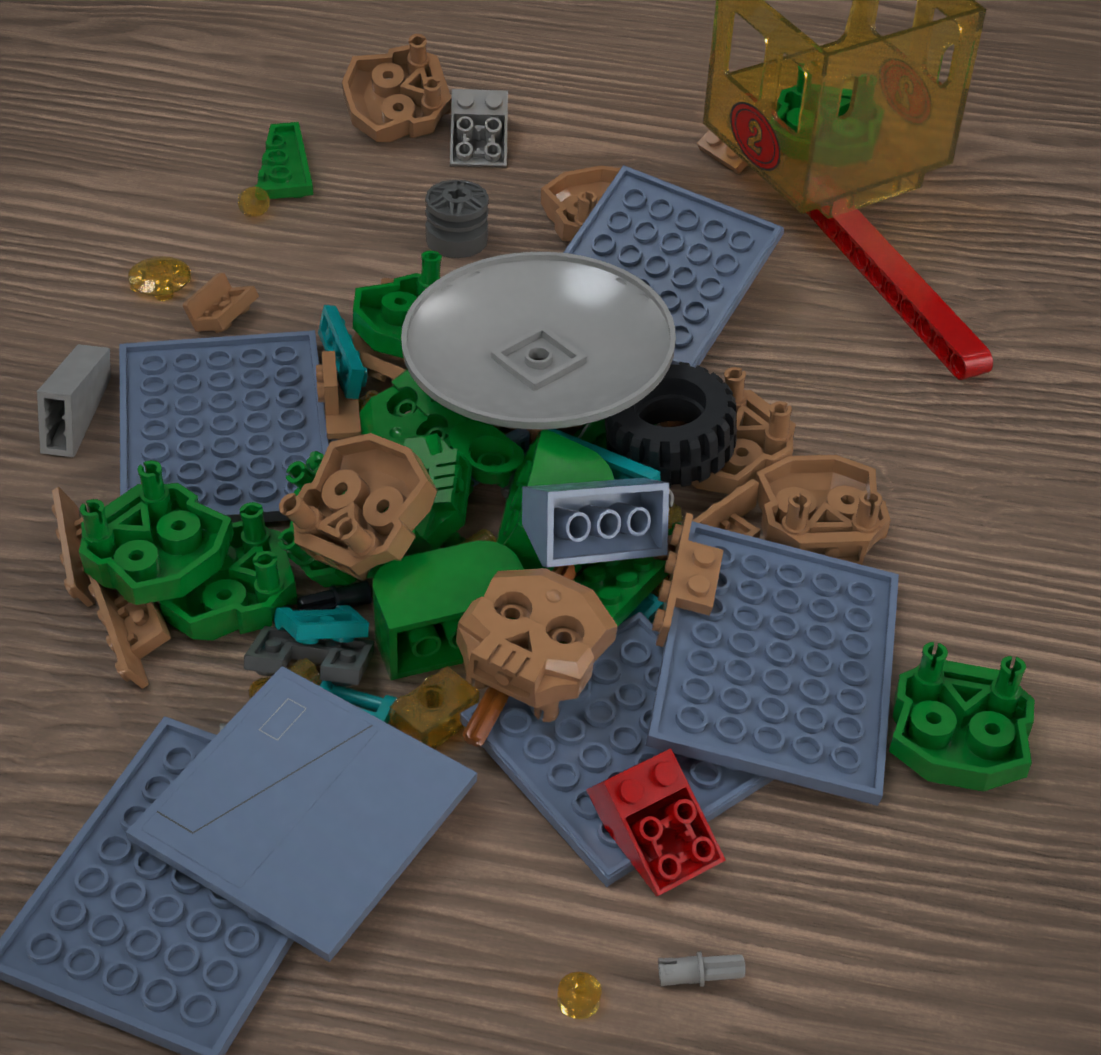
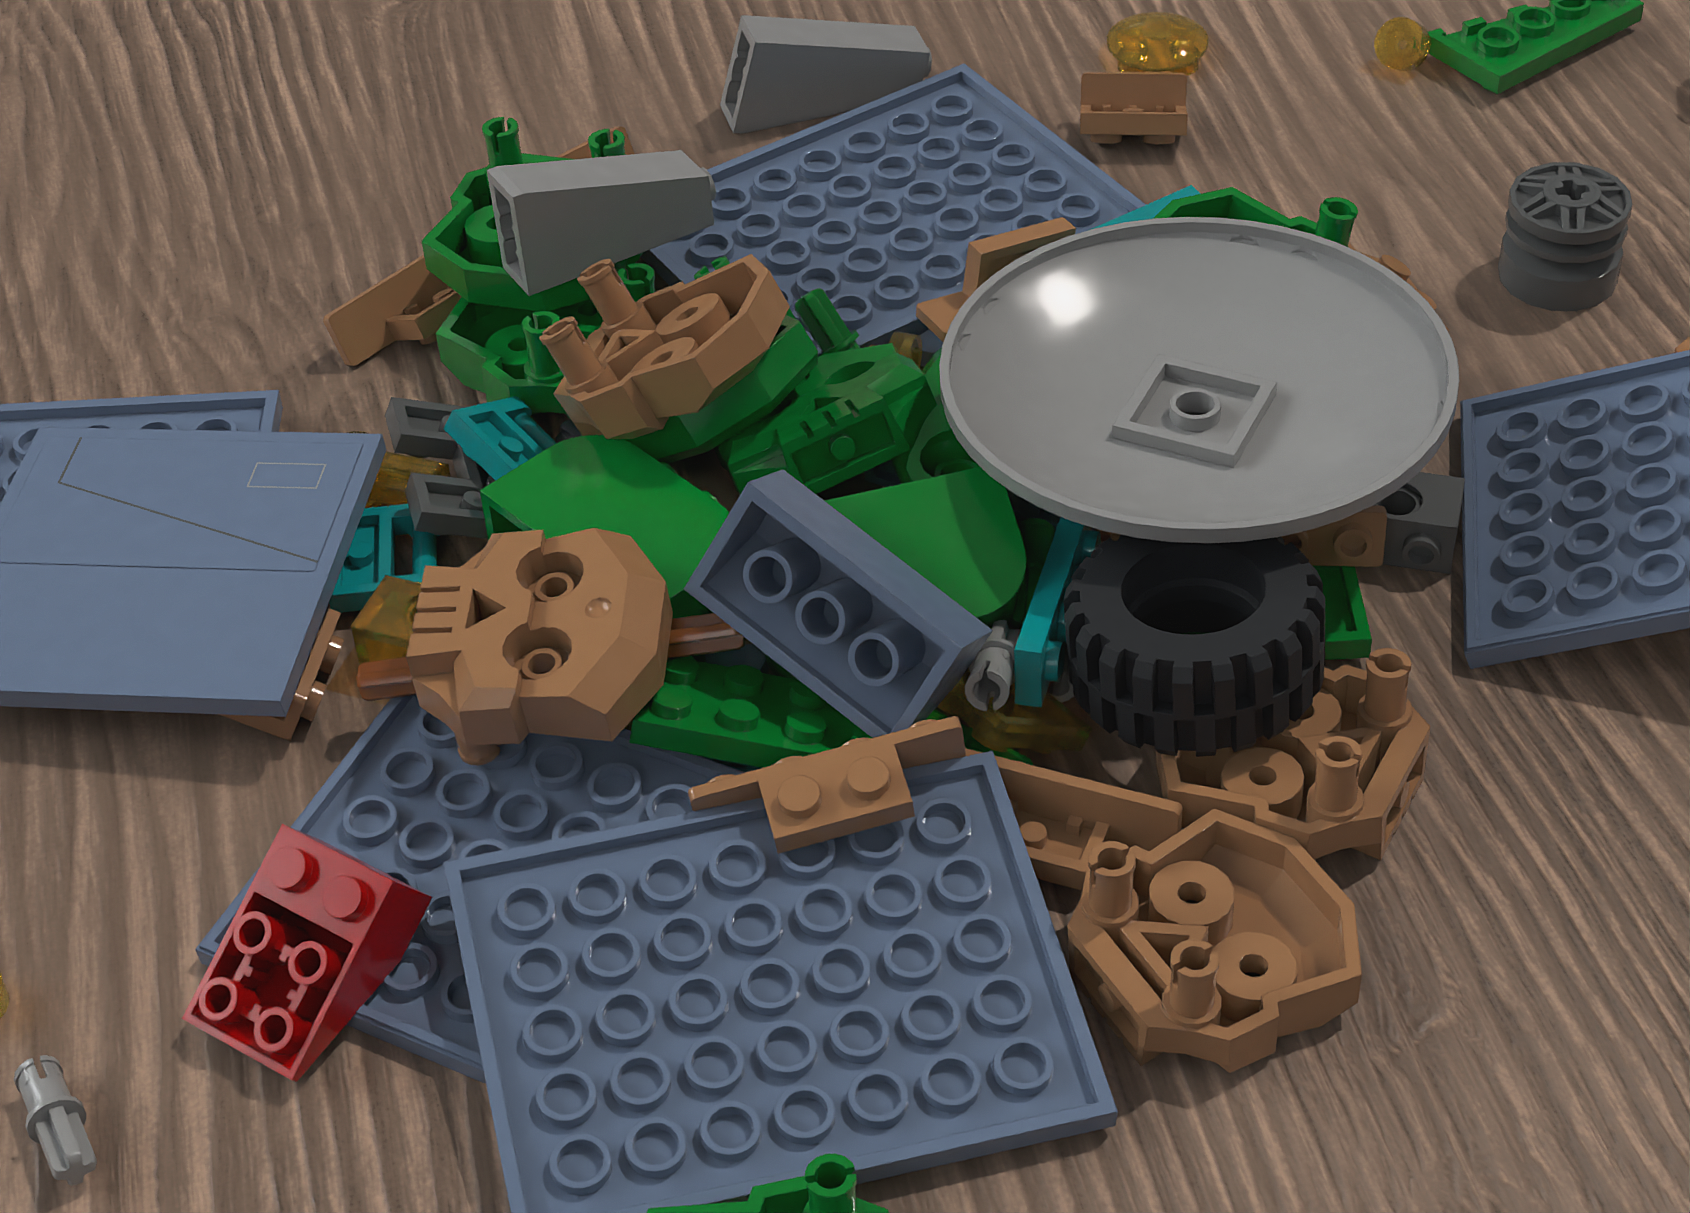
camera: 70 degrees right, 0 degrees up
none -> light grey slope [487,150,716,296]

